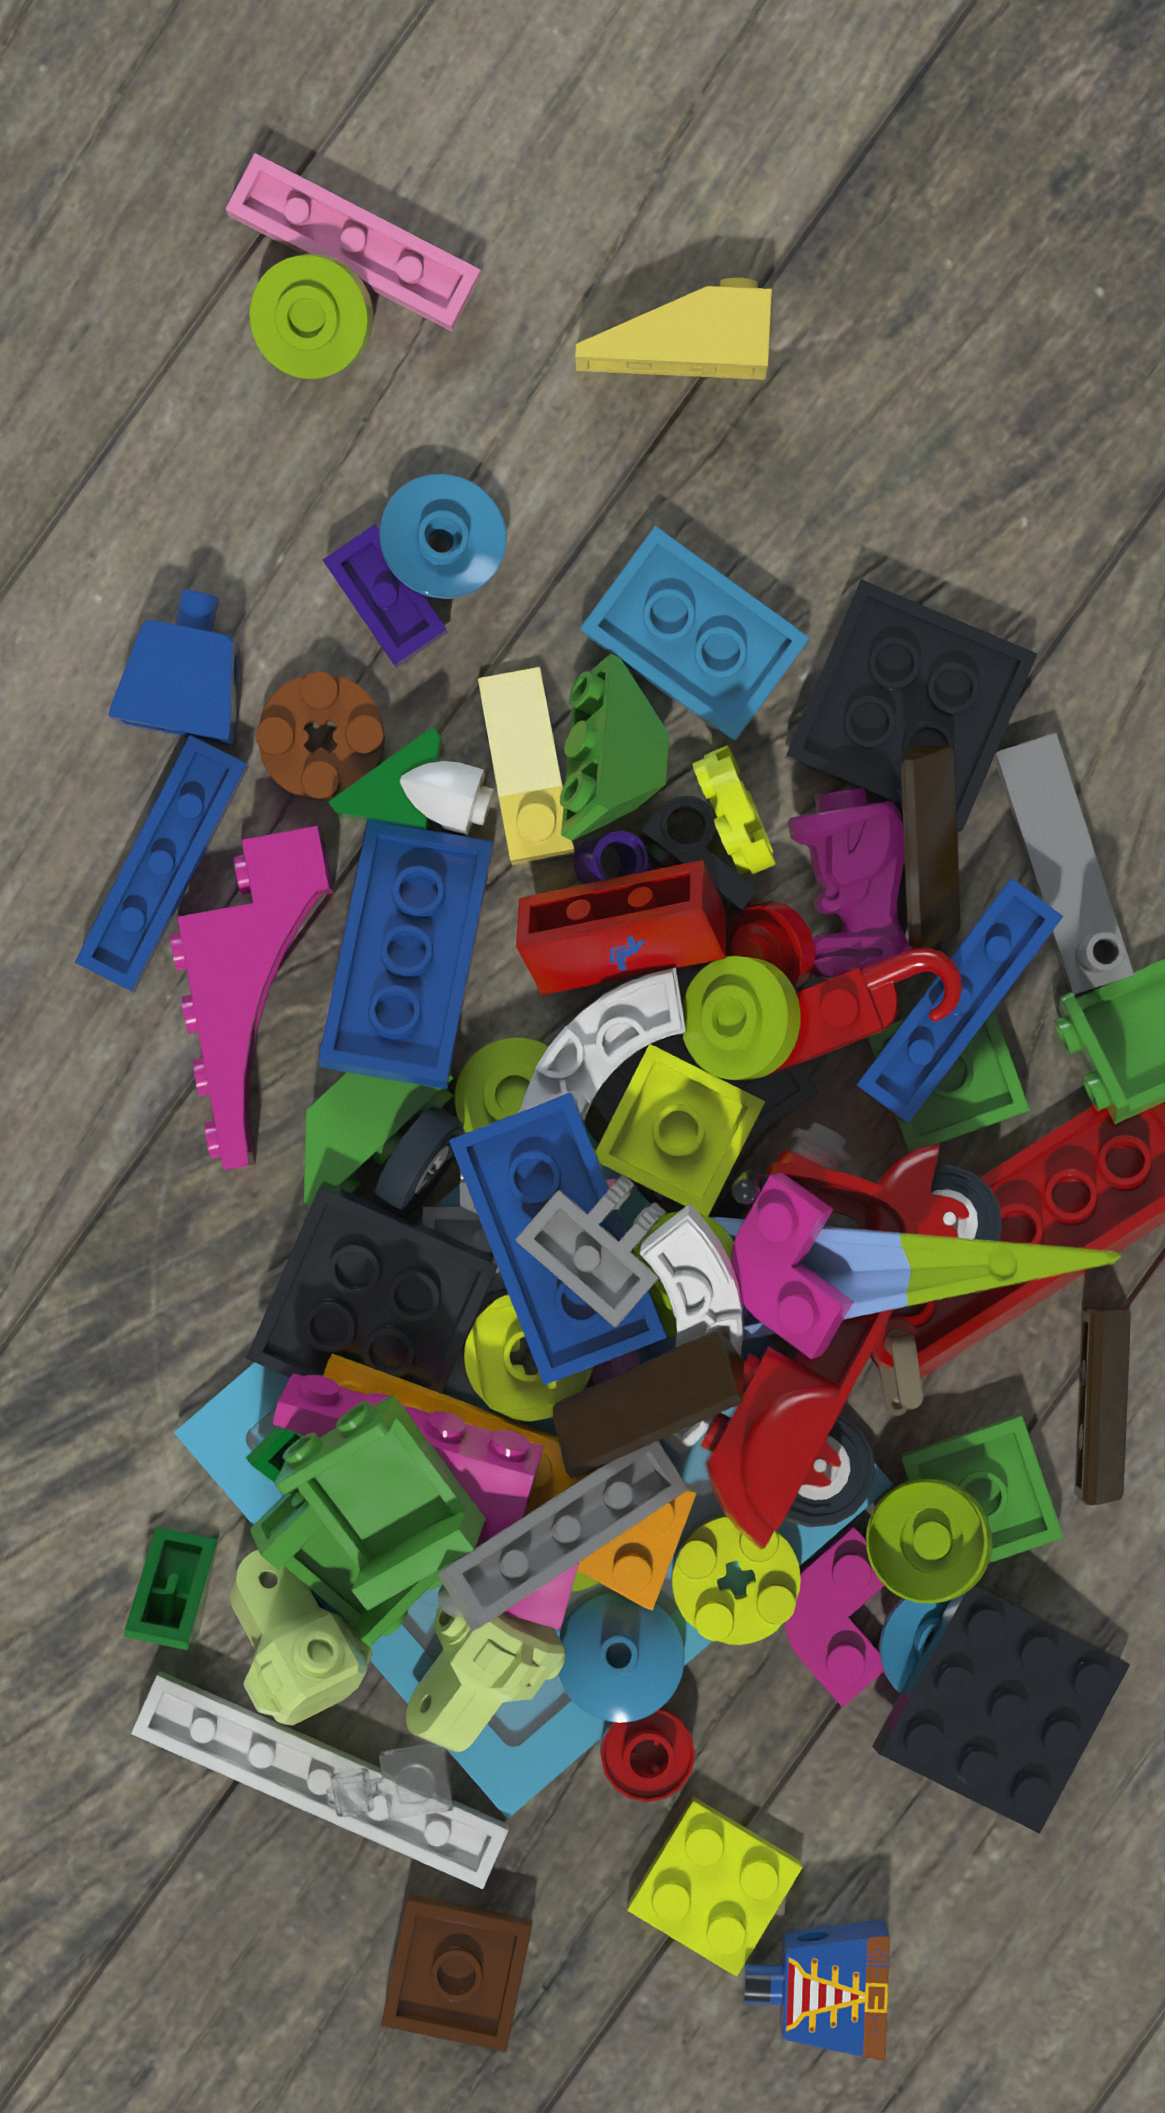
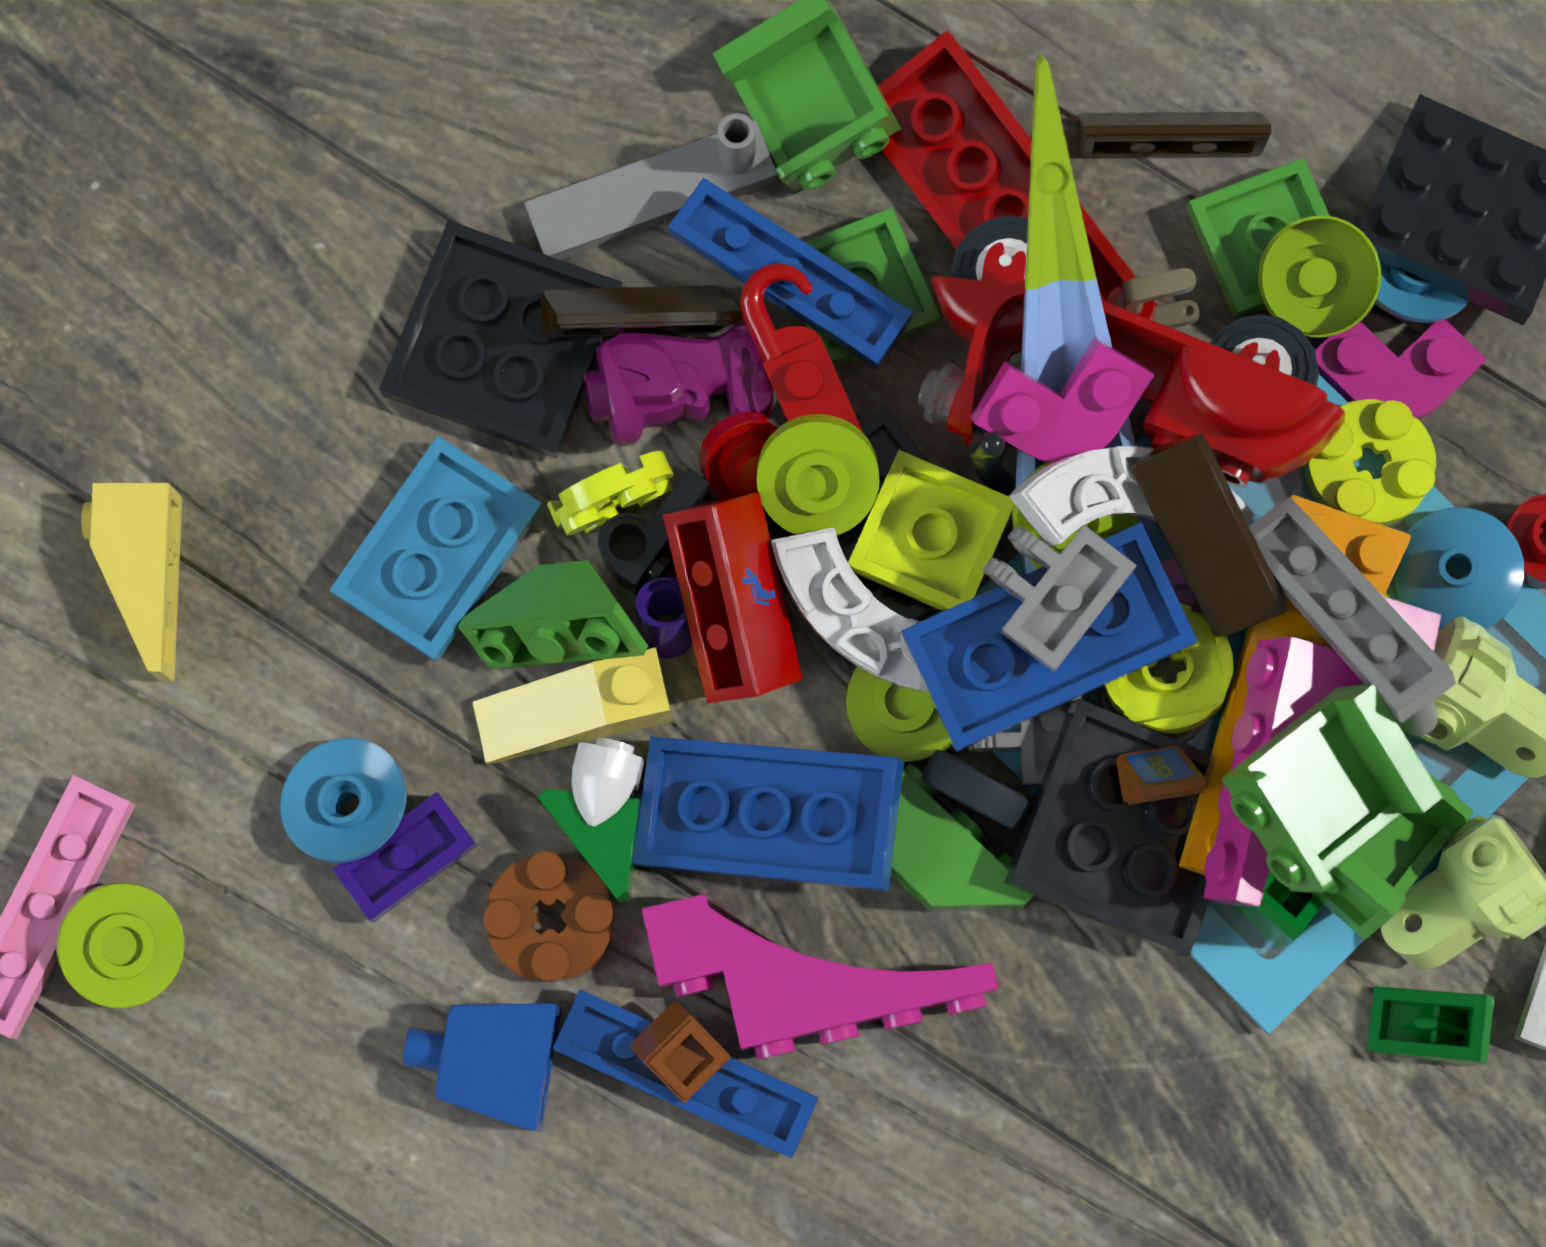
camera: 85 degrees left, 10 degrees down
none -> dark orange slope [630,1002,731,1104]
none -> slope [1116,746,1207,805]

